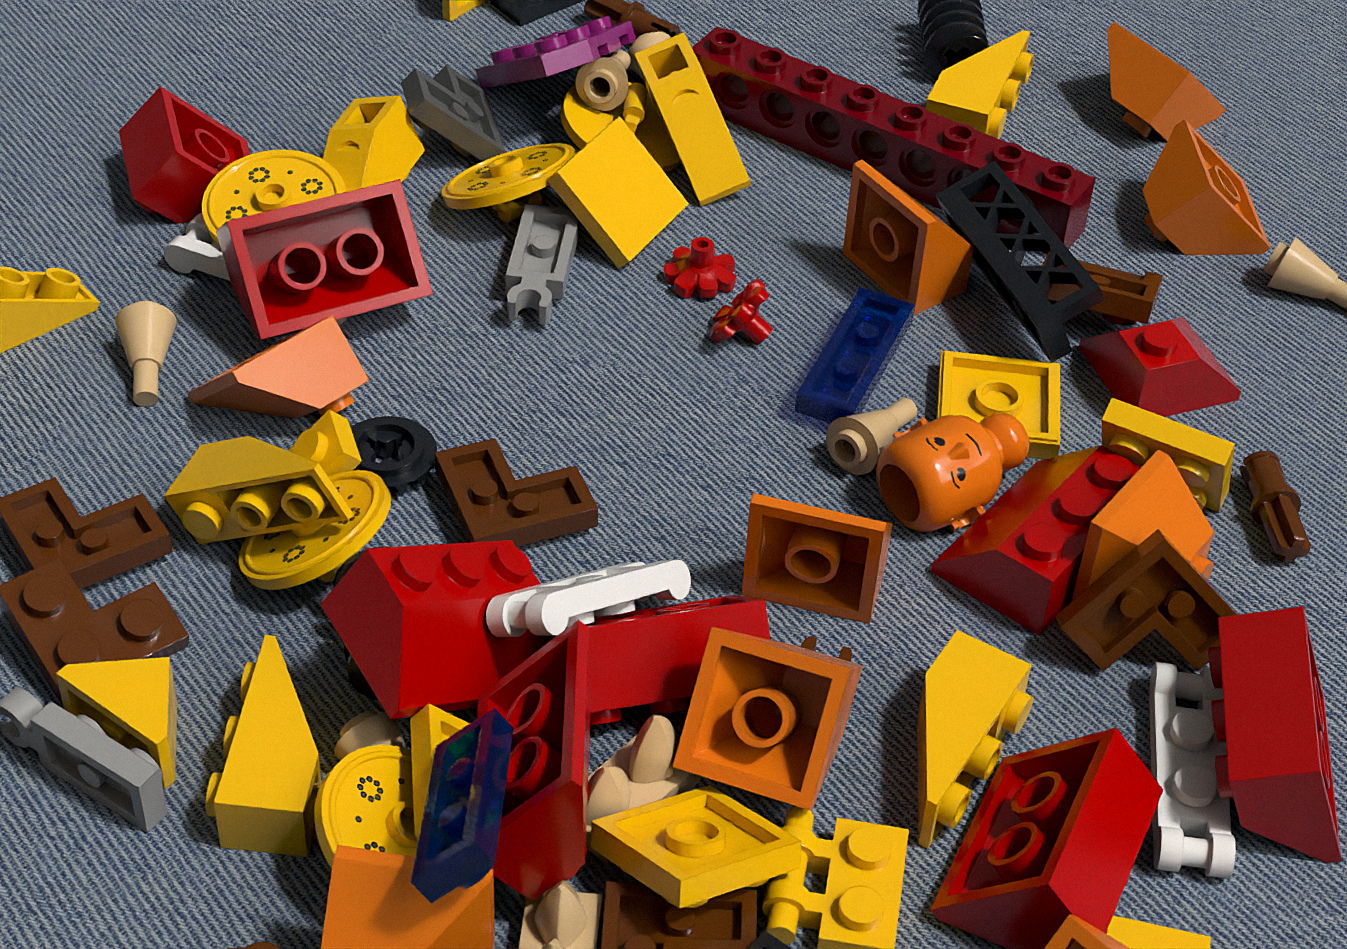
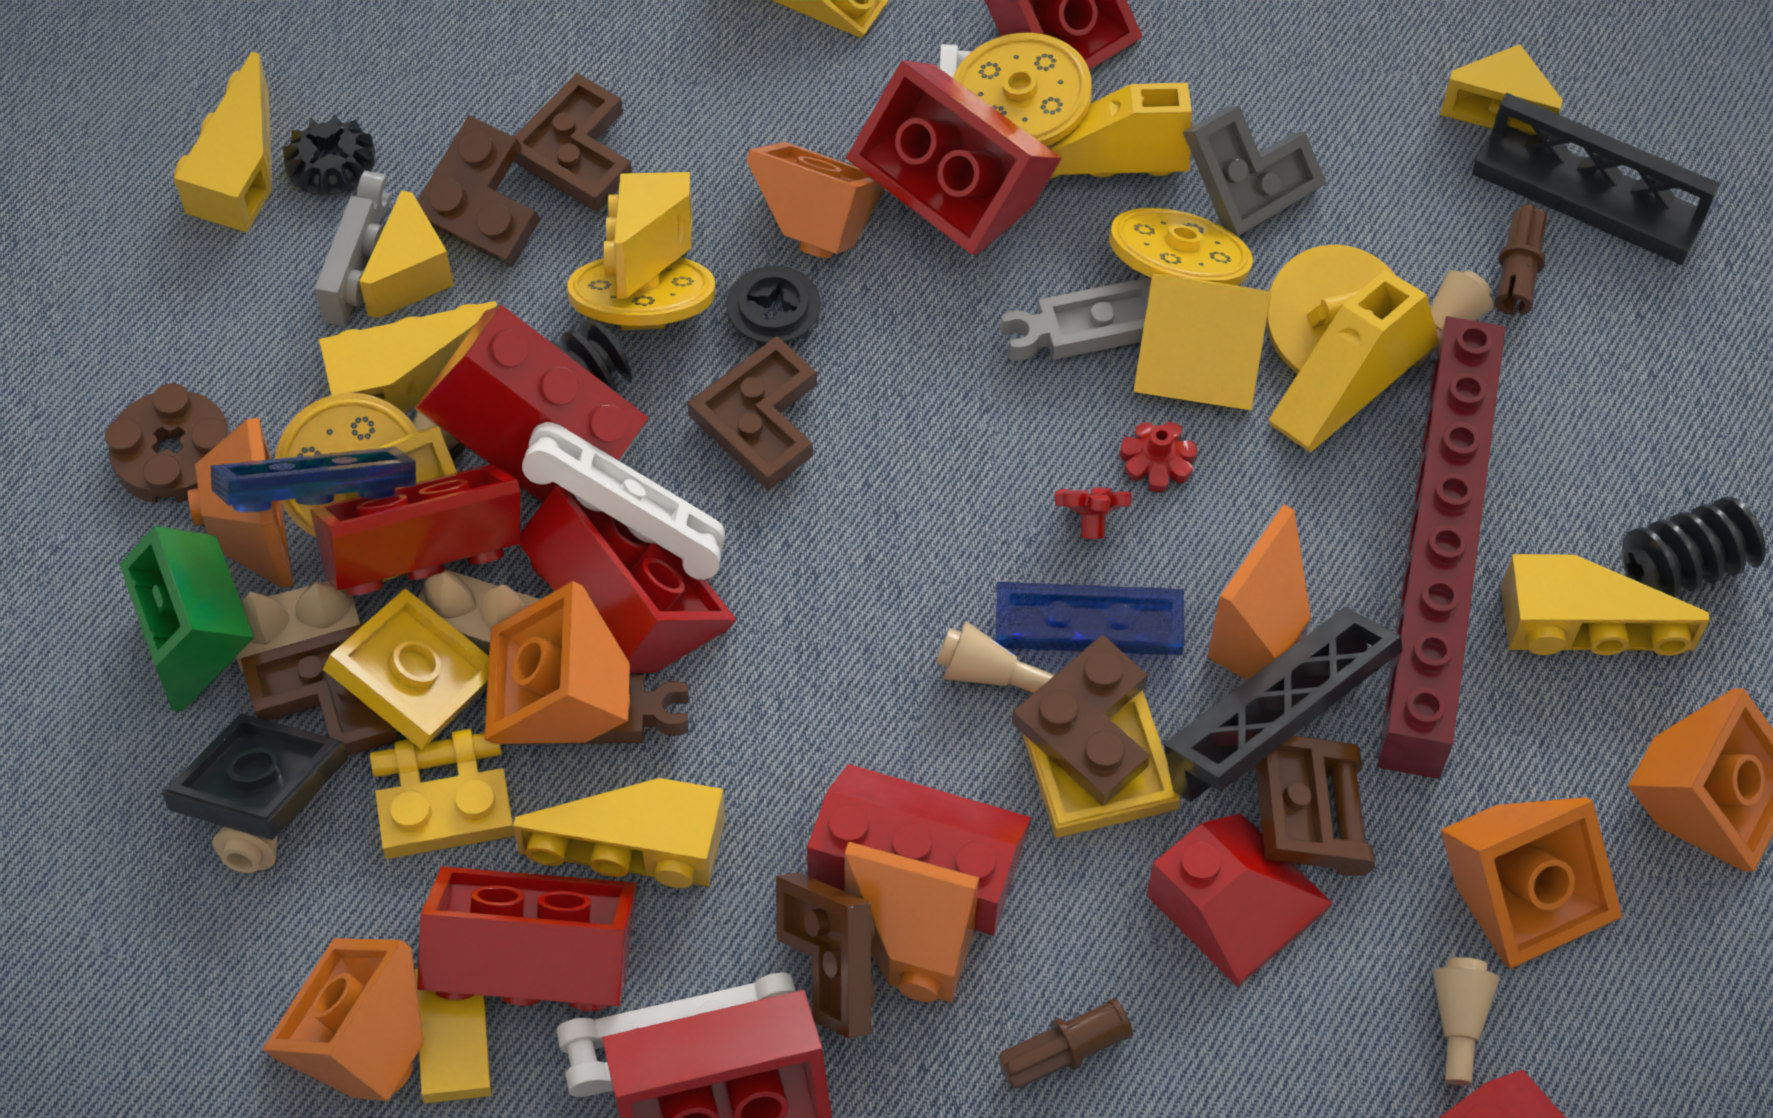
camera: 70 degrees right, 15 degrees up
tan cone [115,301,177,407] -> none
yellow plate [288,410,362,476] -> none
magenta plate [475,16,636,89] -> none
tan cone [576,50,631,111] -> none
orange slope [741,493,892,624] -> none
orange piece [876,413,1030,533] -> none
yellow plate [1101,398,1235,512] -> none
none -> reddish brown plate [1012,635,1150,806]

